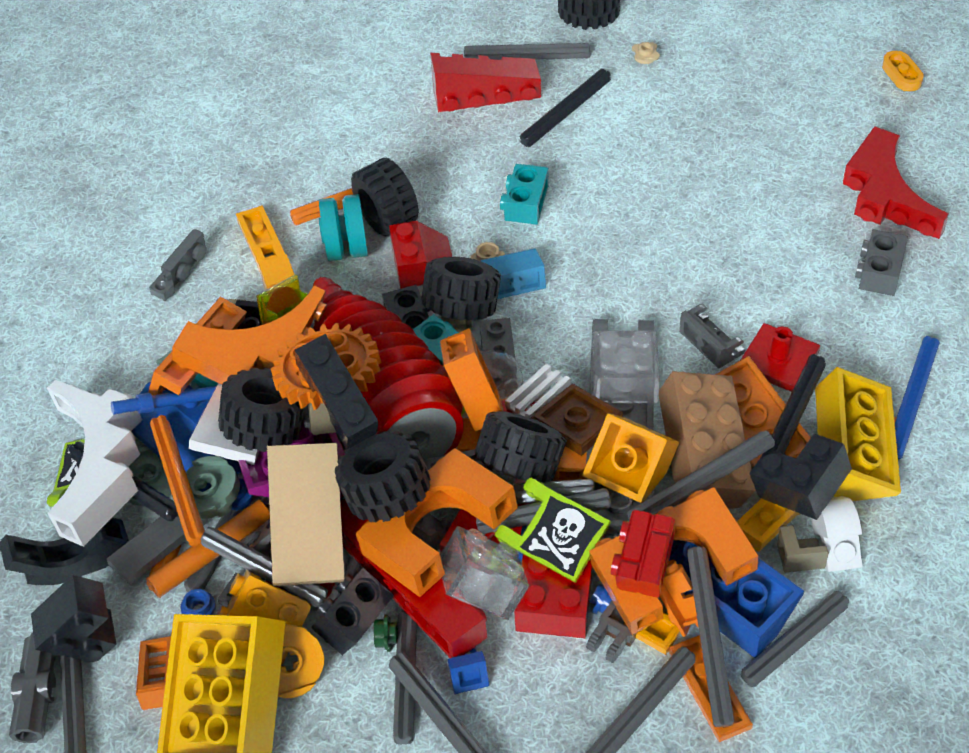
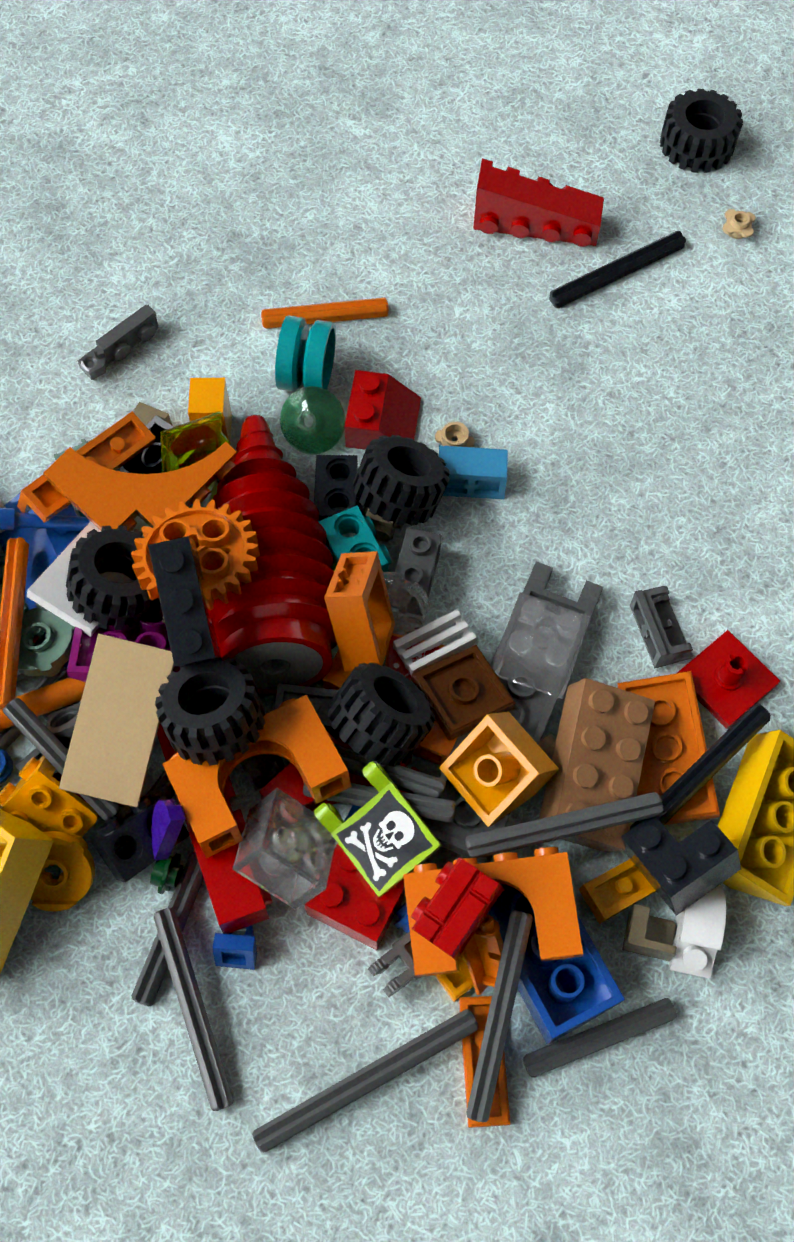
camera: 15 degrees right, 15 degrees up
light orange plate [236,205,285,274] -> none
black tyre [351,157,419,237] -> none
dark grey axle [464,43,590,60] -> none
teal brick [500,163,549,225] -> none
none -> dark purple tile [152,799,186,860]
none -> clear green dish [280,386,345,455]

